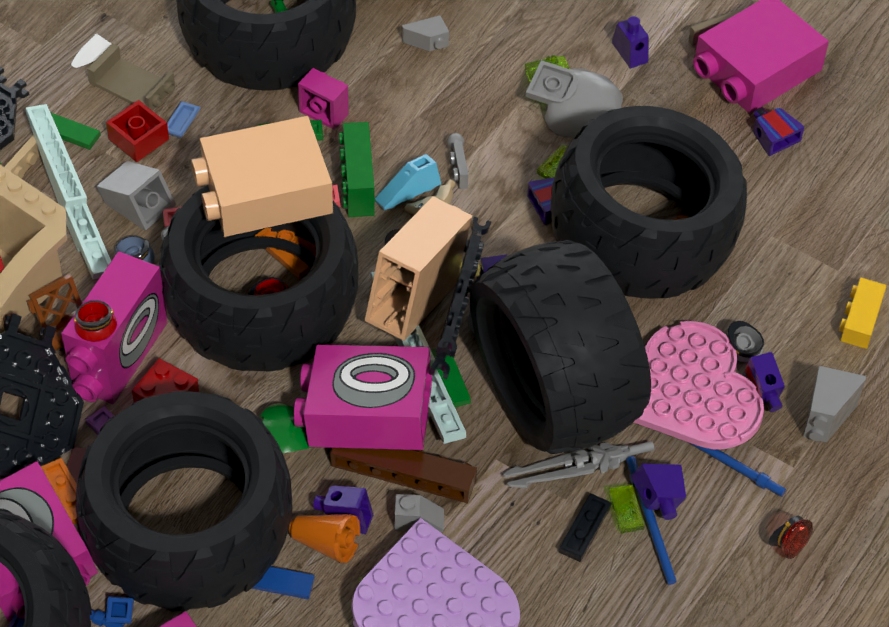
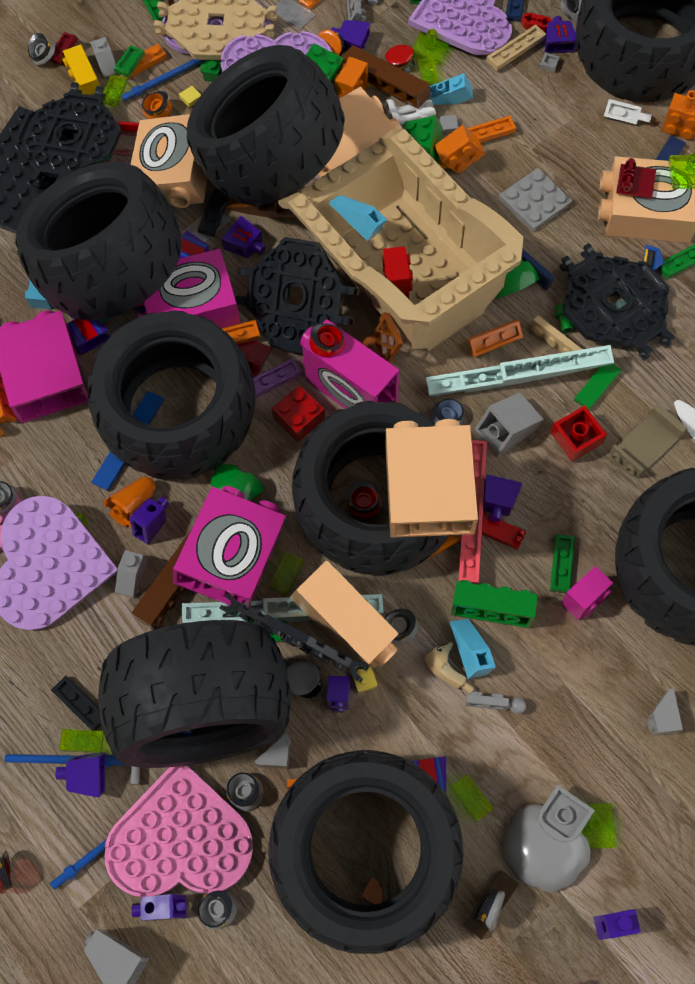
camera: 110 degrees right, 15 degrees up
medium blue tile [167,101,201,138] -> none

